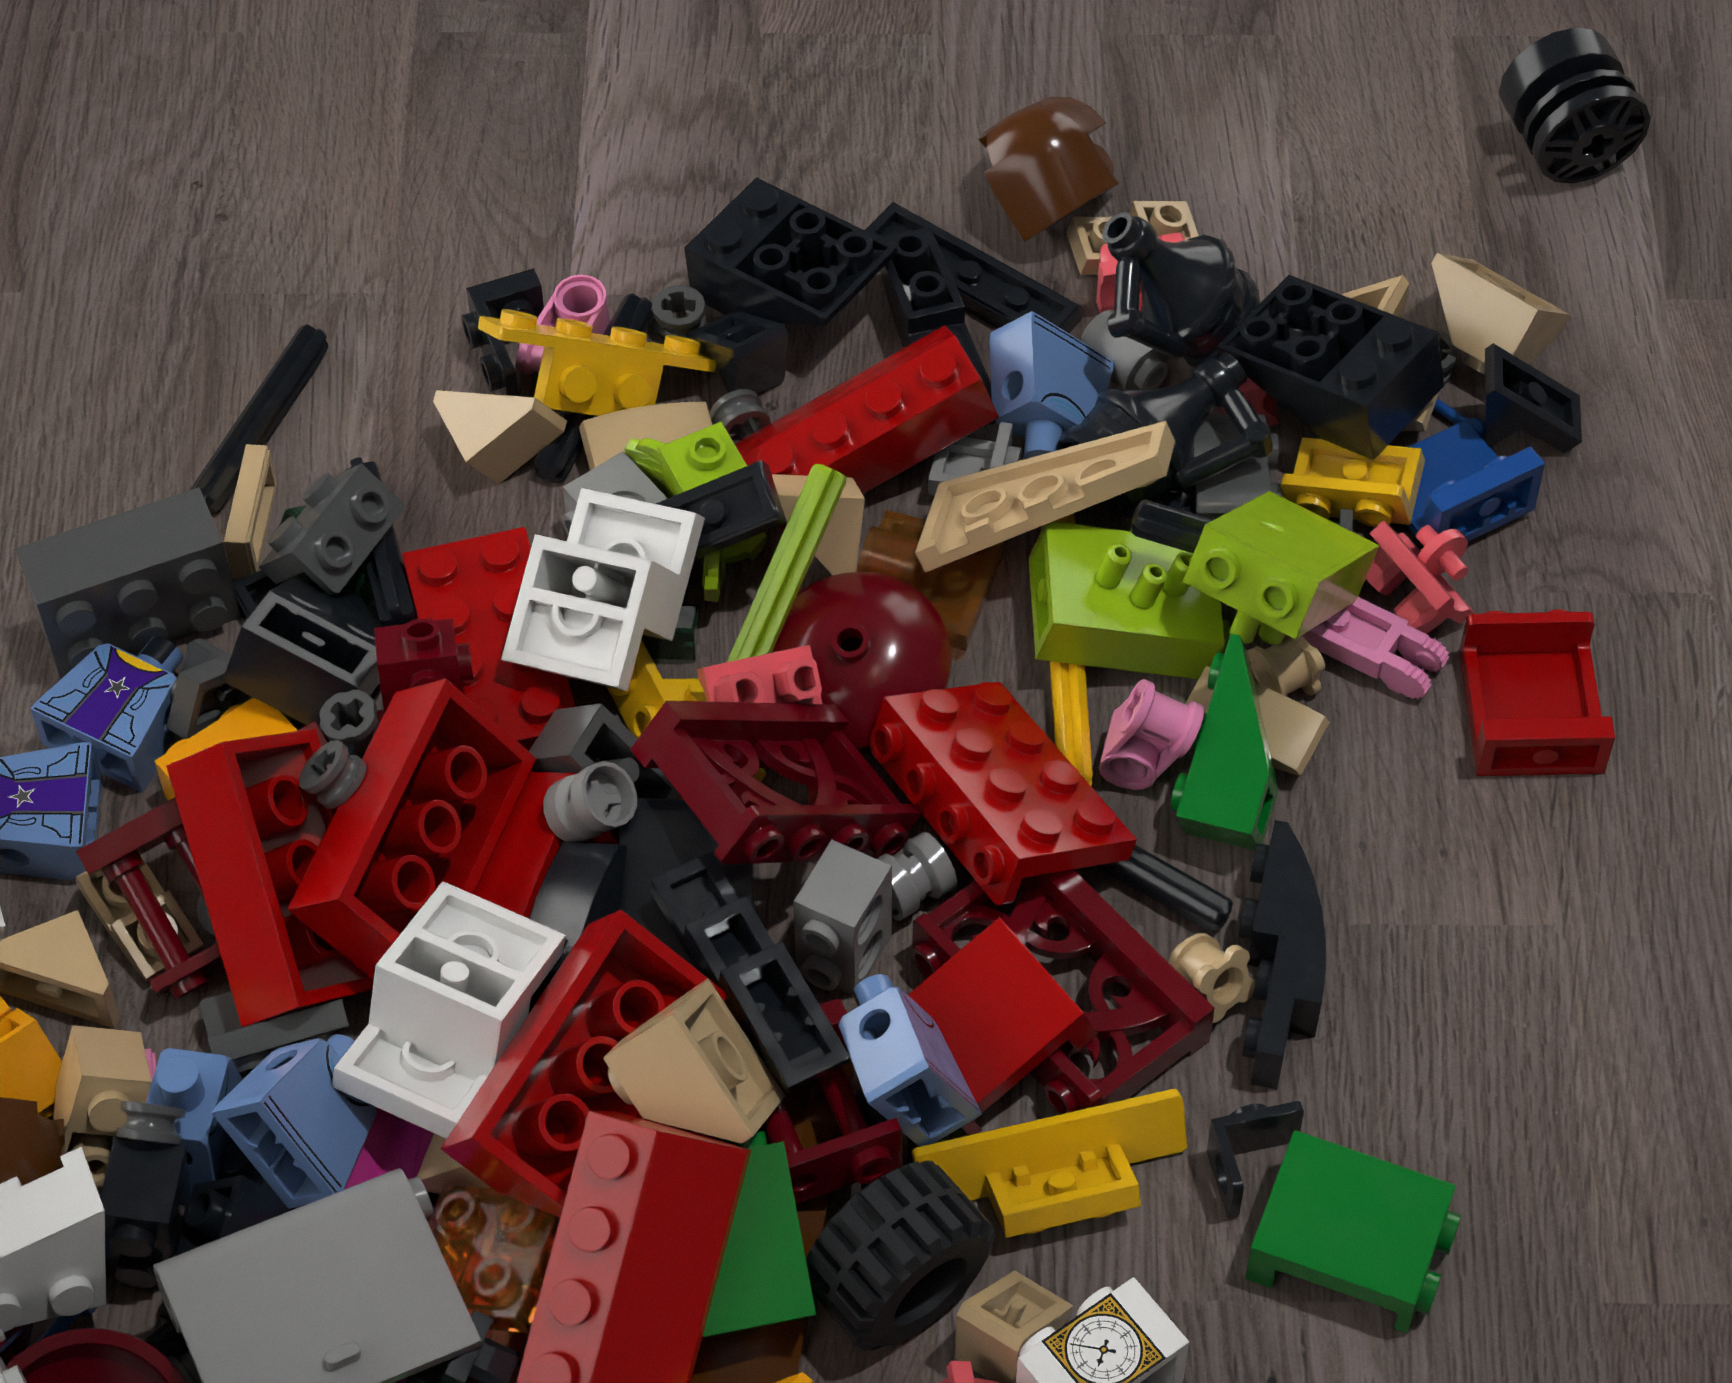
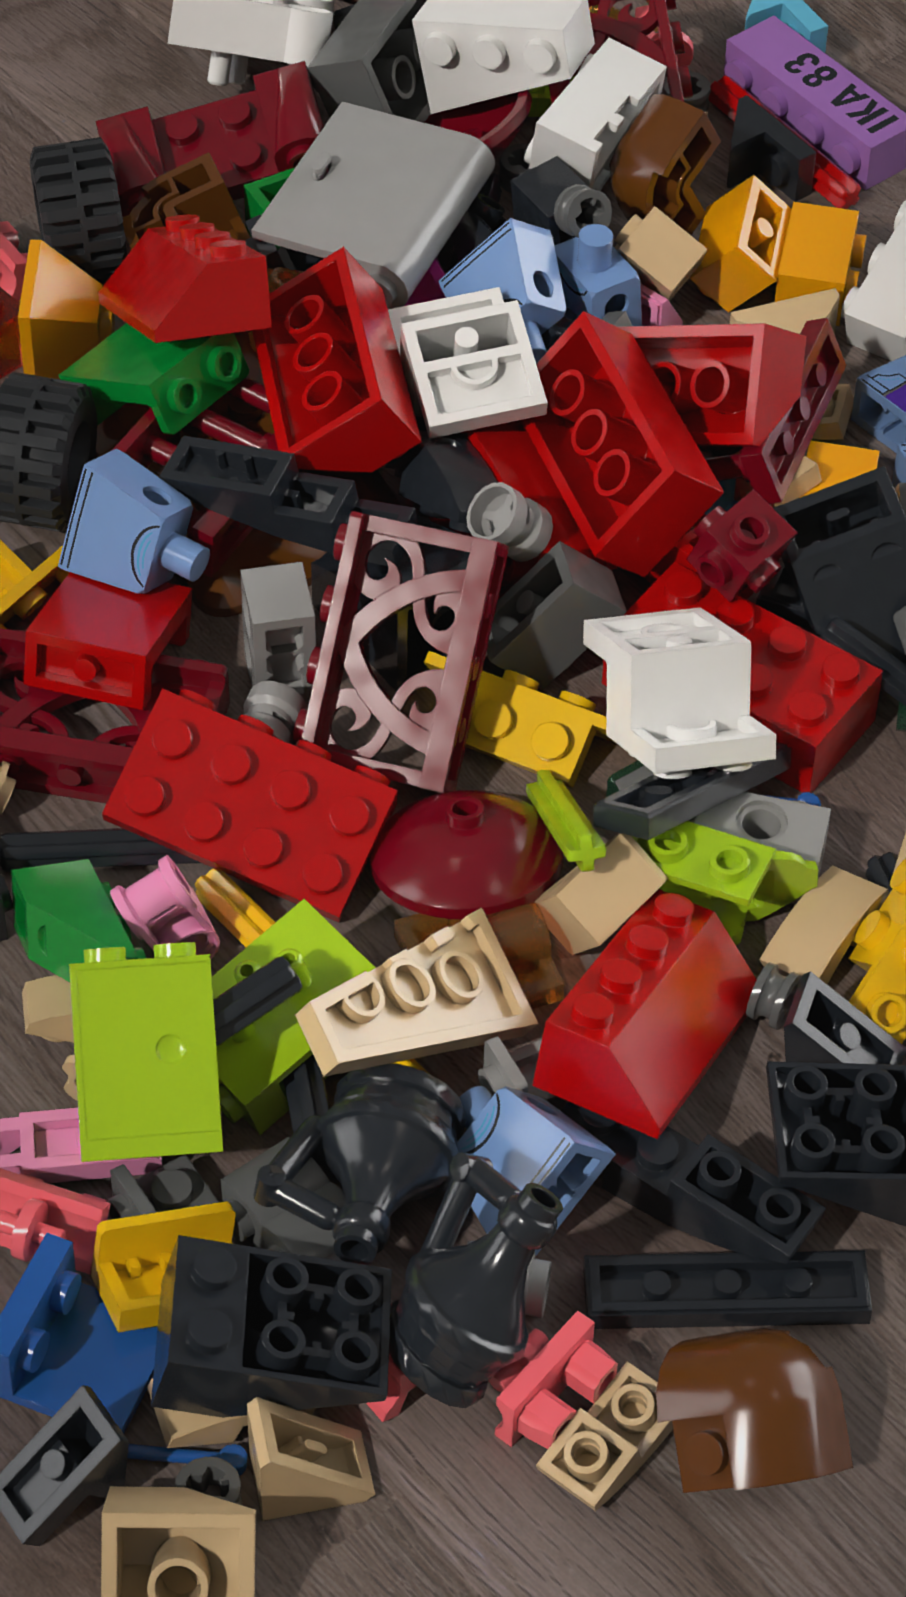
camera: 140 degrees right, 5 degrees down
dark grey bush [299,740,367,809] -> none
dark grey bush [319,690,380,759] -> none
tan slope [603,979,786,1143] -> none
coral hips [697,645,823,704] -> none

